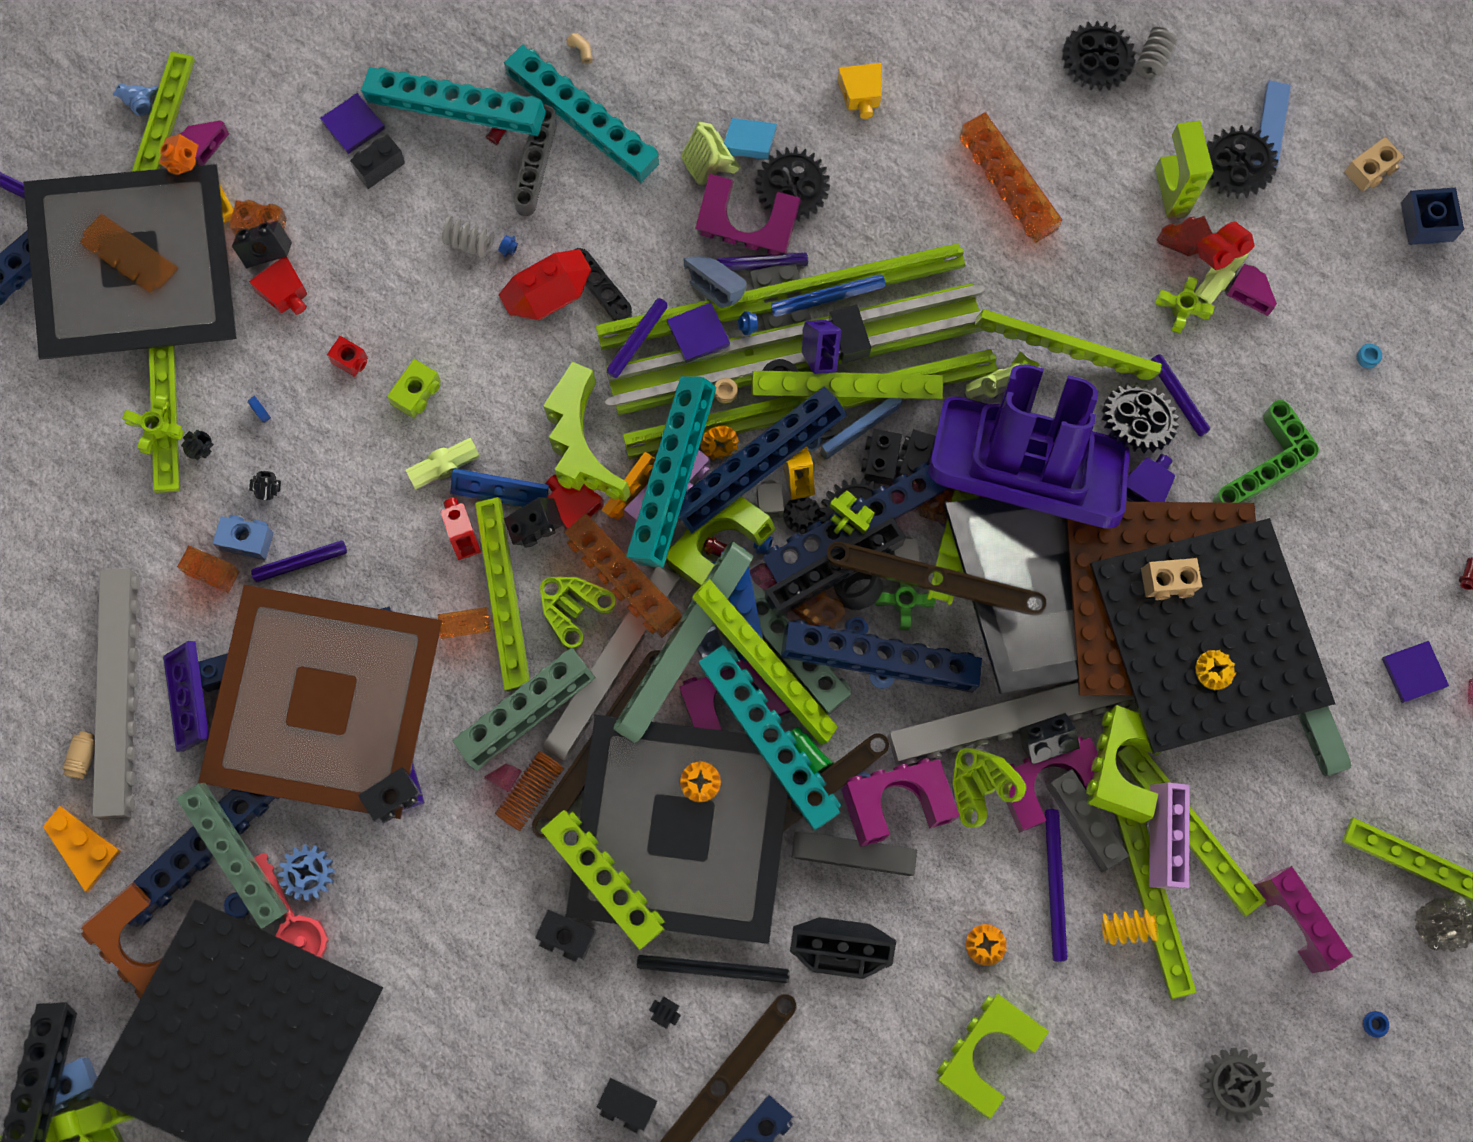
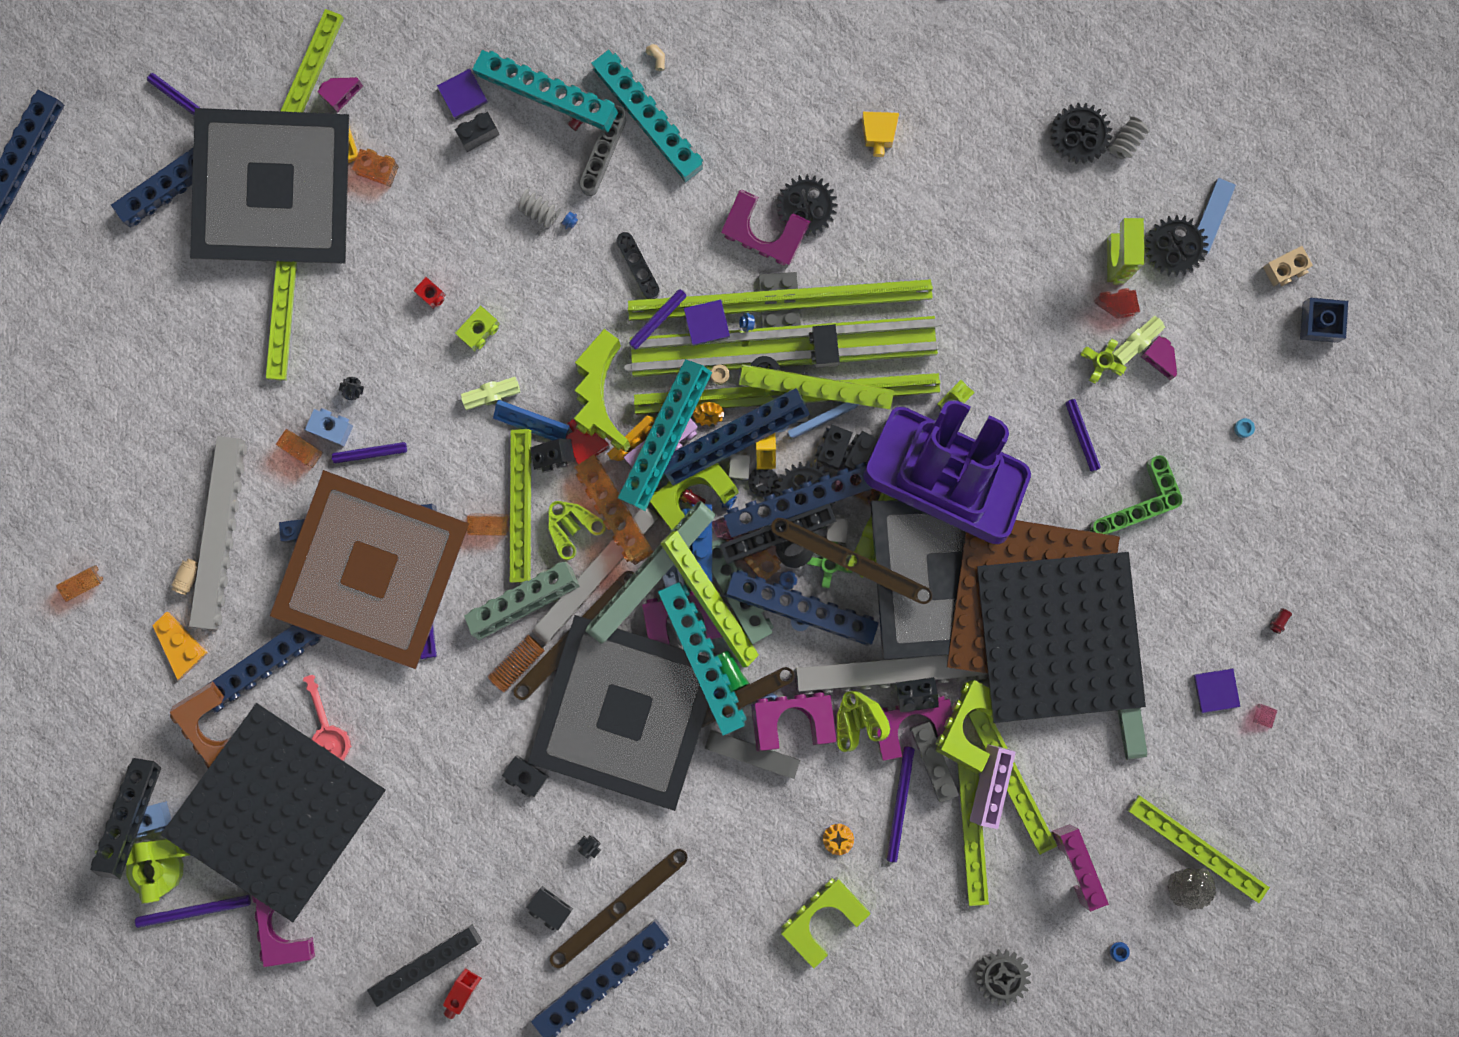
camera: 20 degrees right, 10 degrees up
clear orange windscreen [80,213,178,293] -> none
medium blue animal [113,84,158,116] -> none
lime pin [122,395,185,455] -> none
orange brick [159,134,198,174] -> none
dark purple tile [163,641,209,752] -> none
sand green brick [176,782,289,929] -> none
black gear [181,429,214,461] -> none
blue tile [224,892,250,919] -> none
black brick [232,220,292,269] -> none
blue tile [248,395,271,423] -> none
red torso [249,257,307,315] -> none
medium blue gear [278,845,336,902] -> none
black brick [358,767,422,824] -> none
red torso [440,498,481,561] -> none
clear pink slope [484,763,522,792] -> none
red wedge [498,249,591,321] -> none
lime brick [541,810,665,950] -> none
black axle [637,955,790,983] -> none
light orange gear [680,761,721,802] -> none
yellowish green piece [681,122,741,185] -> none
sand blue brick [683,256,747,308] -> none
dark purple axle [717,252,808,271] -> none
dark azure tile [724,118,777,159] -> none
blue axle [771,274,885,317] -> none
black wedge [790,917,896,979] -> none
dark purple torso [801,320,841,374] -> none
lime hips [829,491,875,535] -> none
clear orange brick [960,112,1063,243] -> none
yellowish green piece [965,363,1021,401] -> none
lime plate [974,309,1162,380] -> none
black gear [1101,383,1179,454] -> none
yellow piece [1102,909,1158,945] -> none
dark purple torso [1127,454,1175,502] -> none
tan brick [1141,558,1202,600] -> none
yellow gear [1196,650,1236,690] -> none
red brick [1197,221,1255,270] -> none

